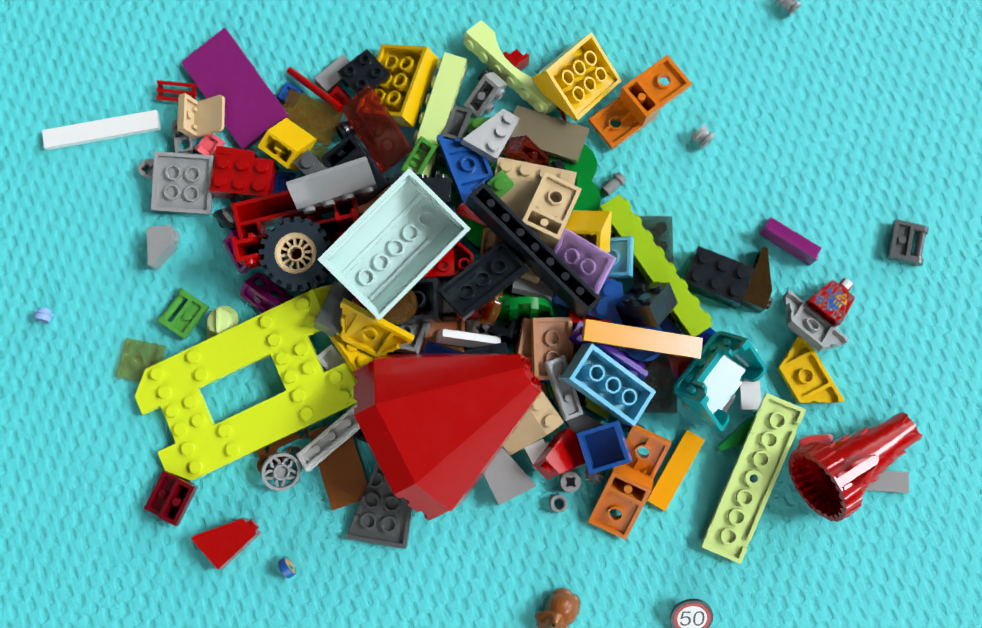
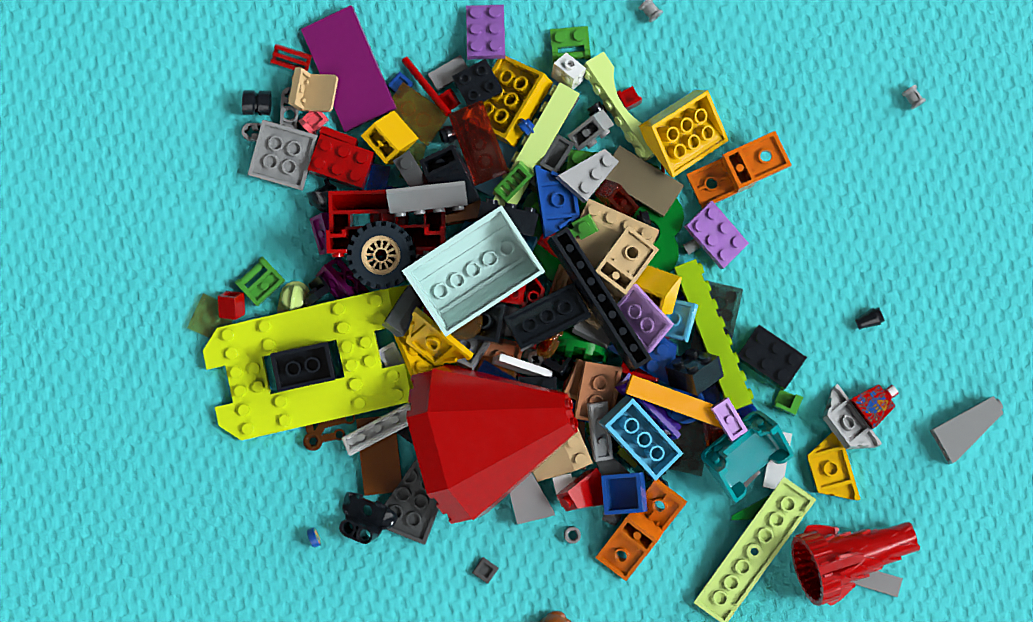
camera: 15 degrees right, 5 degrees up
light blue plate [33,307,54,323] -> none
white tile [42,110,161,150] -> none
dark red brick [144,470,198,526] -> none
light grey slope [147,225,180,270] -> none
red slope [191,518,261,570] -> none
light grey wheel [261,452,301,491] -> none
light grey wheel [559,471,581,493] -> none
light orange tile [646,430,705,511] -> none
light grey wheel [691,125,716,149] -> none
dark brown slope [741,247,772,313] -> none
magenta panel [759,217,821,266] -> none
dark grey plate [887,219,929,266] -> none
none -> red panel [218,291,245,320]
none -> black wheel [242,90,272,116]
none -> black brick [270,341,336,392]
none -> black bracket [303,275,331,307]
none -> black piece [339,492,398,544]
none -> medium lavender plate [466,5,505,60]
none -> dark grey tile [472,557,499,584]
none -> blue plate [517,118,535,136]
none -> bright green plate [550,26,591,63]
none -> white head [551,53,586,90]
none -> medium lavender plate [684,201,749,269]
none -> lavender plate [710,397,748,441]
none -> bright green panel [772,390,803,416]
none -> black cone [855,307,885,330]
none -> light grey slope [930,396,1003,464]

